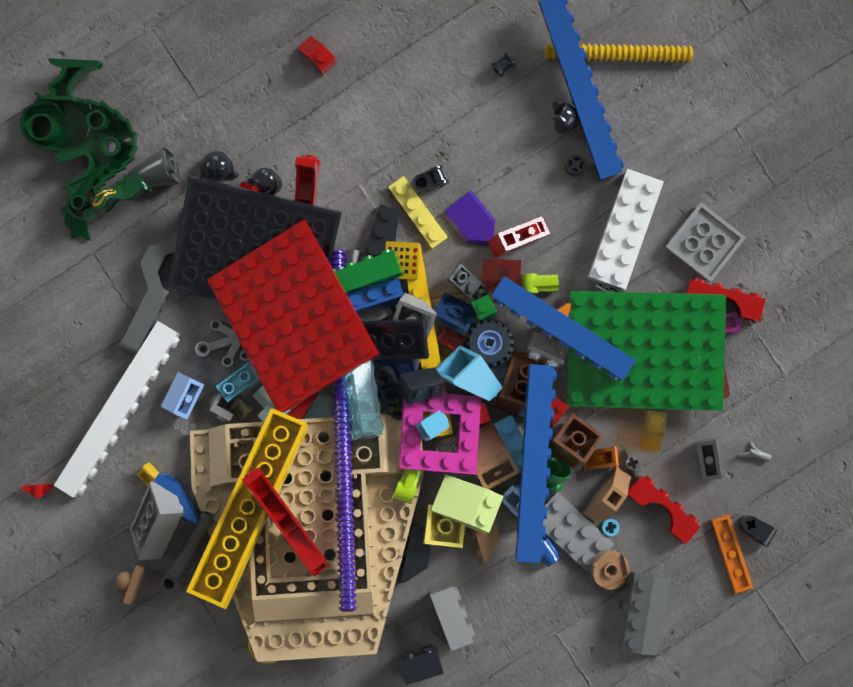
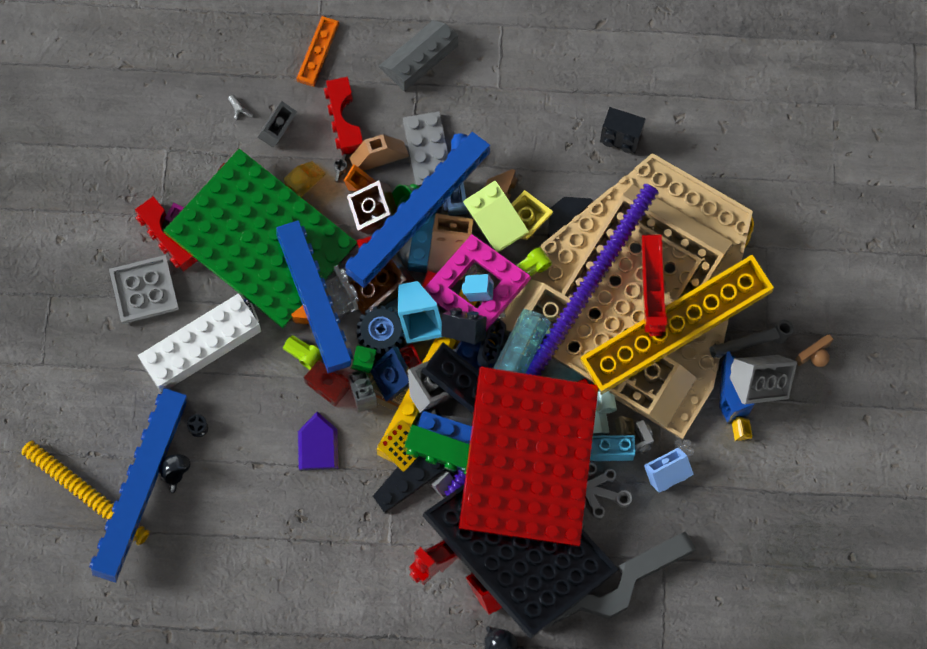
camera: 145 degrees left, 15 degrees down
red piece [22,484,54,498] -> none
white brick [54,321,180,498] -> none
black hair [248,167,283,195] -> none
light yellow plate [388,176,448,249] -> none
black piece [412,165,450,194] -> none
light grey brick [430,584,475,651] -> none
slope [487,217,550,258] -> none
black bush [491,52,516,77] -> none
medium nougat plate [591,550,630,590] -> none
medium azure bush [601,519,619,536] -> none
black piece [738,515,778,547] -> none

